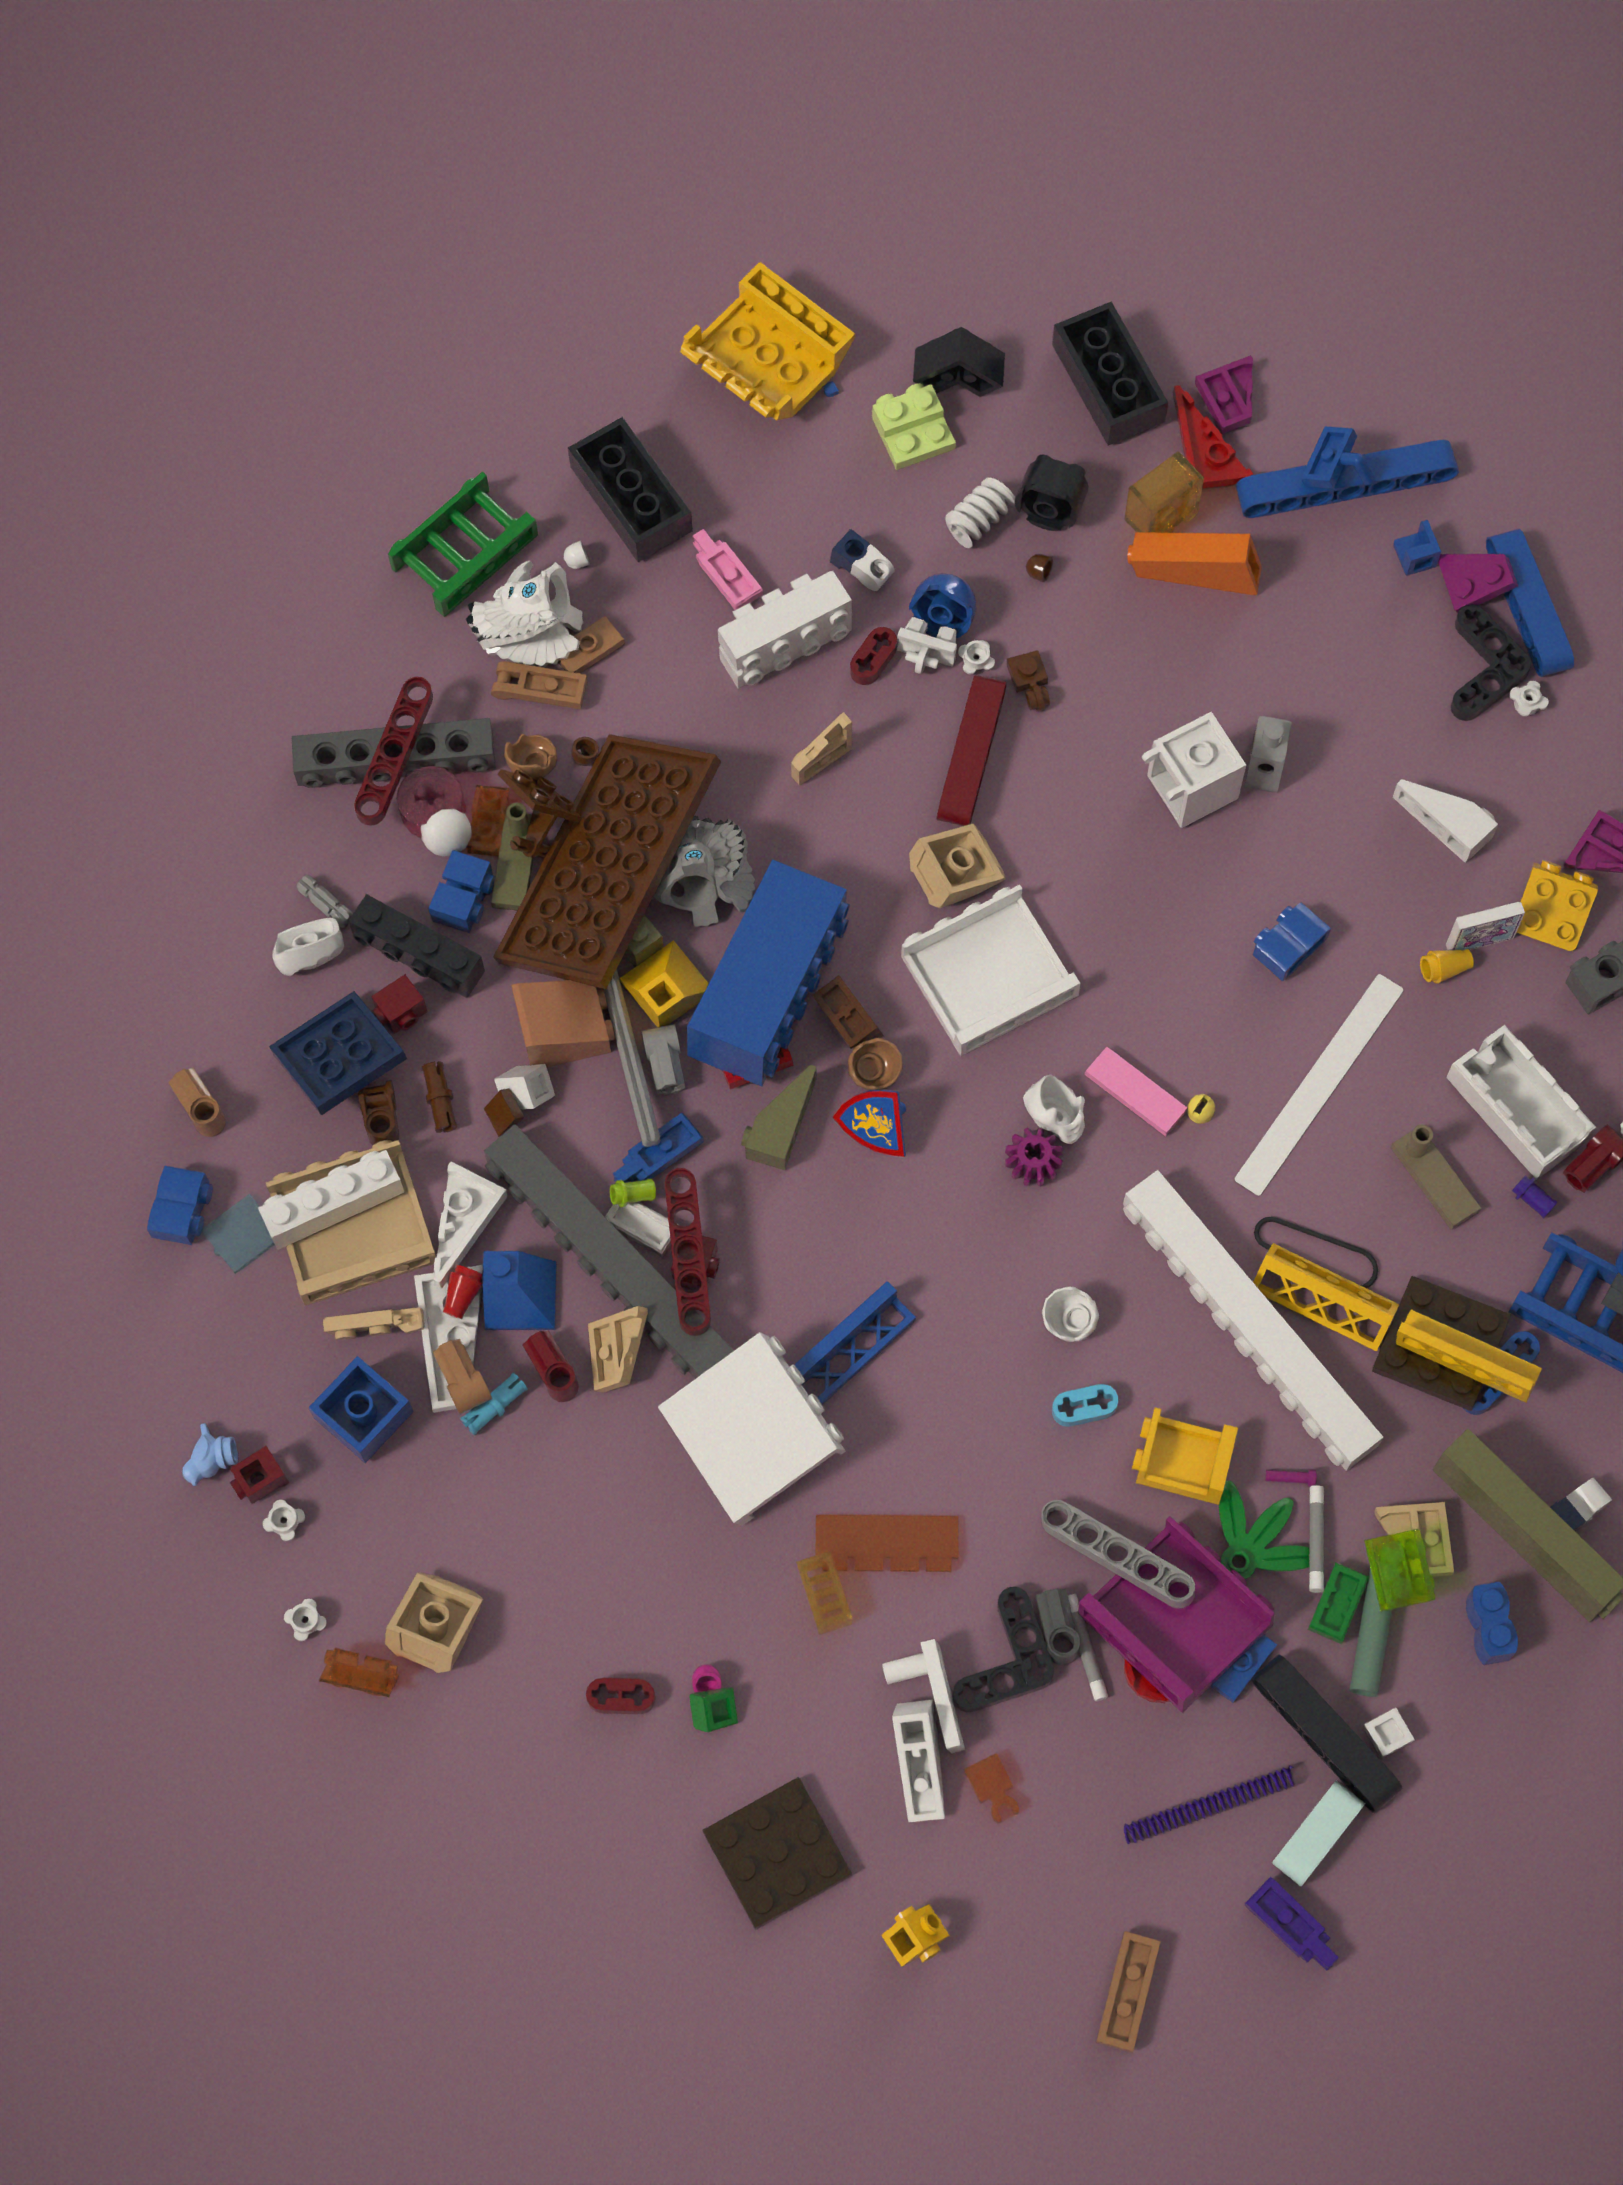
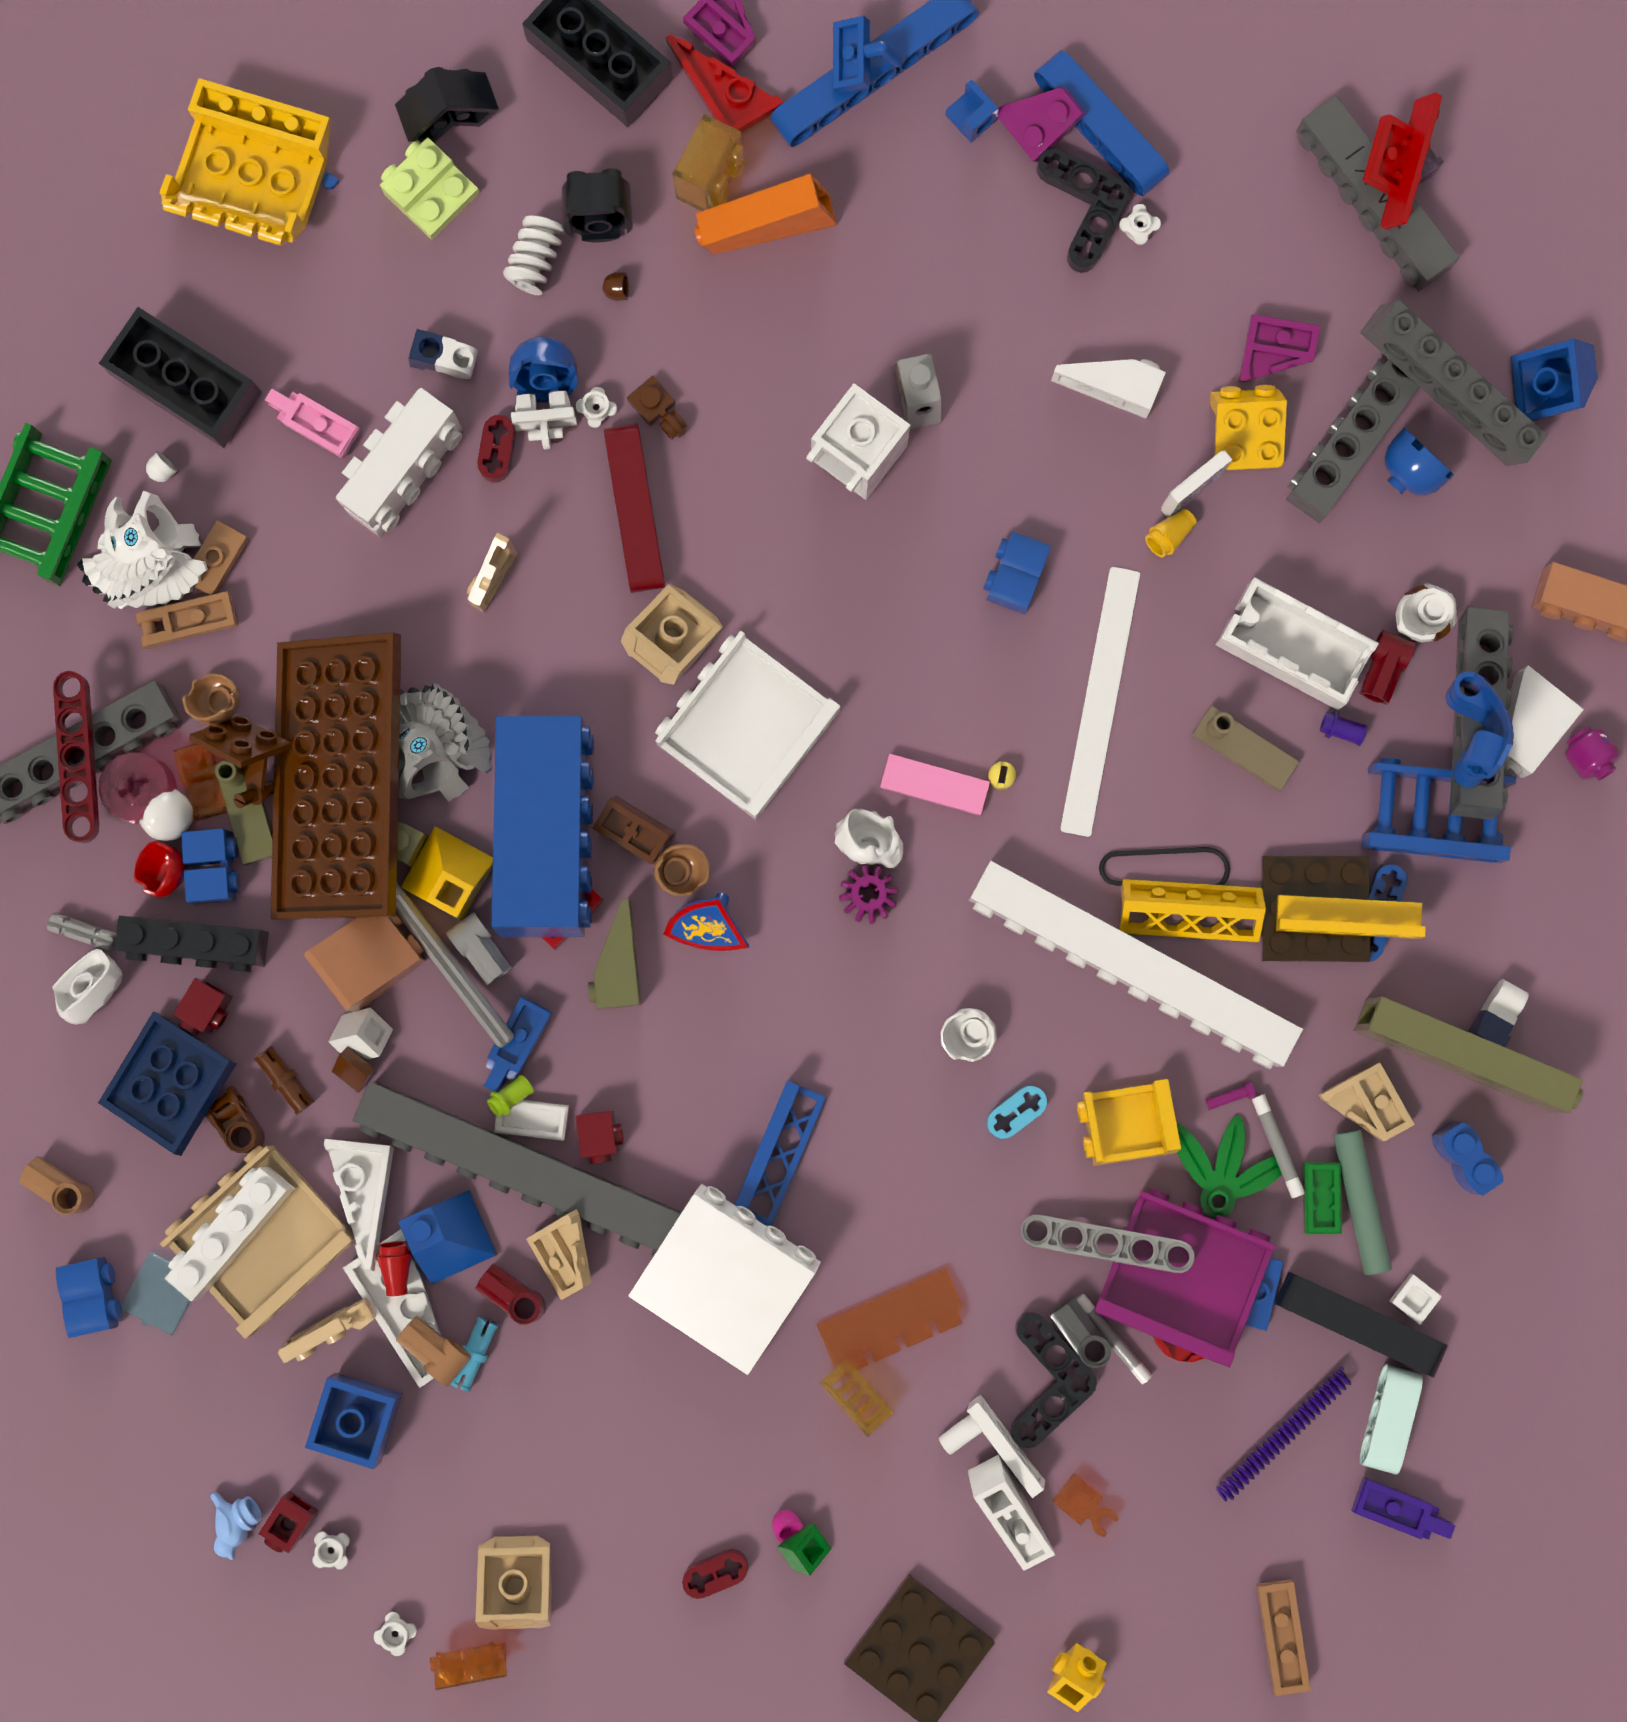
camera: 25 degrees left, 15 degrees up
reddish brown hinge [571,737,599,766] -> none
dark red beam [665,1168,711,1336] -> none
clear neon green bracket [1364,1529,1435,1611] -> none
none -> red hair [134,841,186,898]

